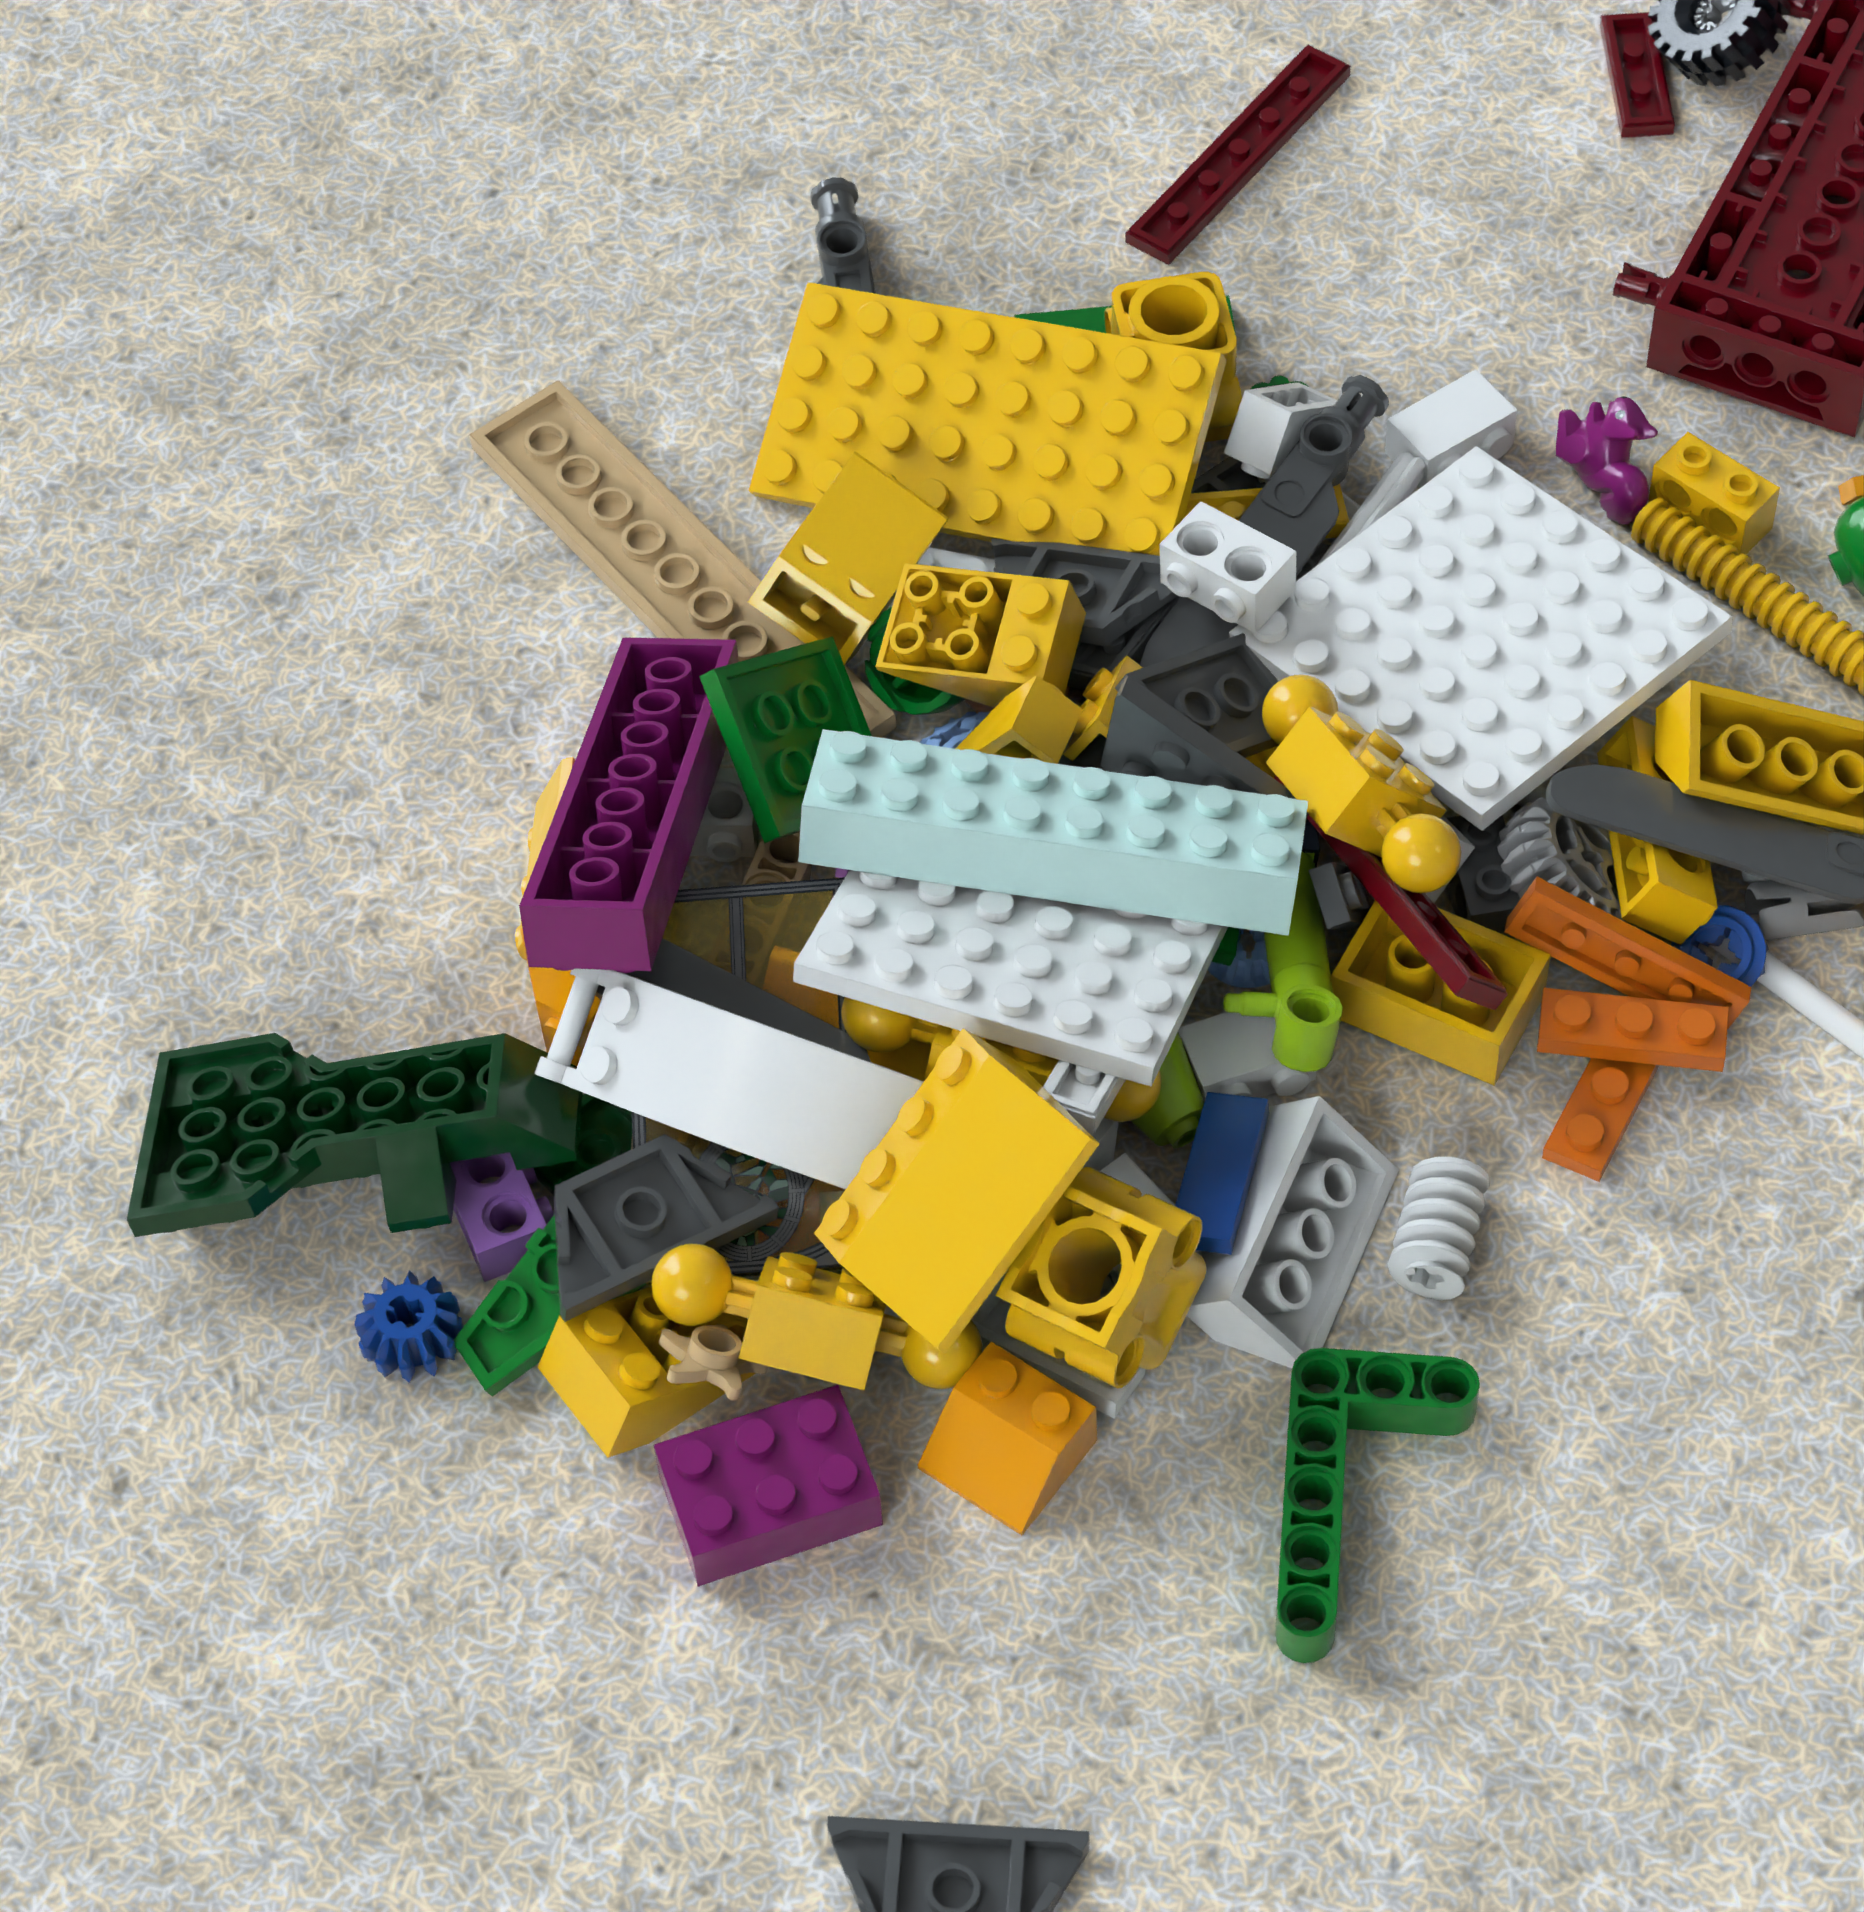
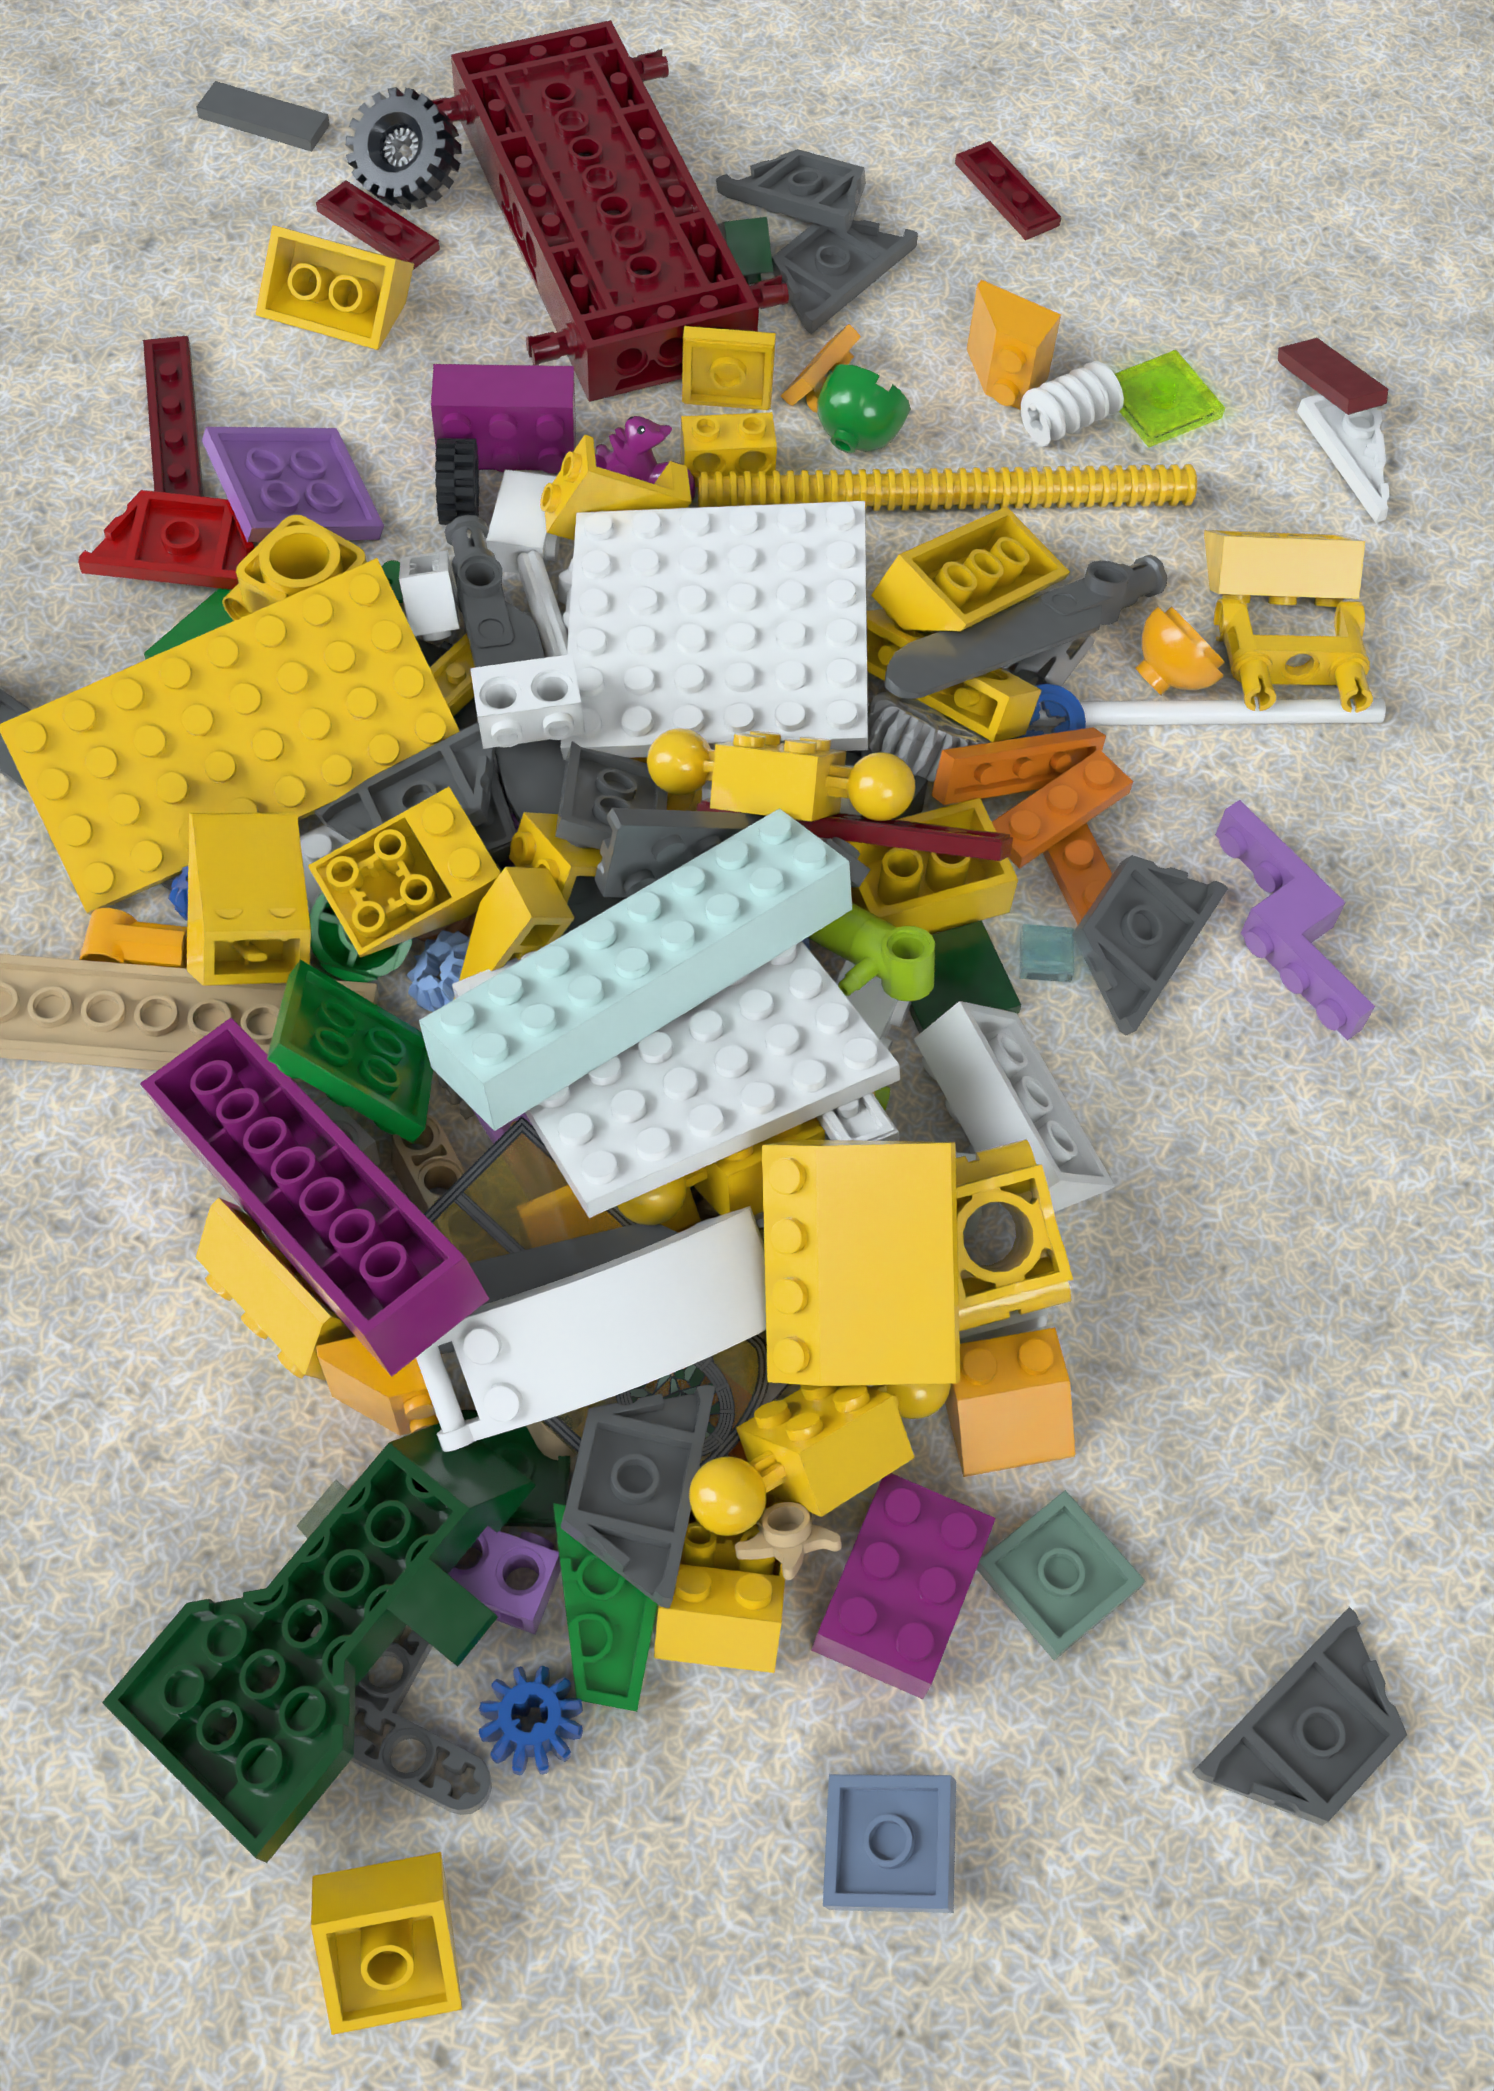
camera: 55 degrees left, 5 degrees up
blue tile [1175,1092,1269,1255] -> none
green beam [1275,1348,1480,1663] -> none
white piece [1388,1157,1490,1301] -> none
none -> red wing [78,490,254,590]
none -> light orange piece [79,908,187,968]
none -> medium lavender plate [202,427,384,542]
none -> yellow slope [255,225,414,350]
none -> yellow slope [311,1852,462,2035]
none -> dark grey beam [351,1626,492,1815]
none -> magenta brick [431,364,576,474]
none -> black tyre [435,438,480,525]
none -> yellow panel [540,434,692,540]
none -> yellow tile [682,326,776,410]
none -> sand blue hinge [823,1774,956,1913]
none -> dark green tile [909,920,1021,1034]
none -> sand green plate [977,1490,1146,1661]
none -> clear light blue plate [1020,924,1074,982]
none -> dark grey wing [1072,855,1228,1036]
none -> medium lavender bracket [1215,800,1375,1041]

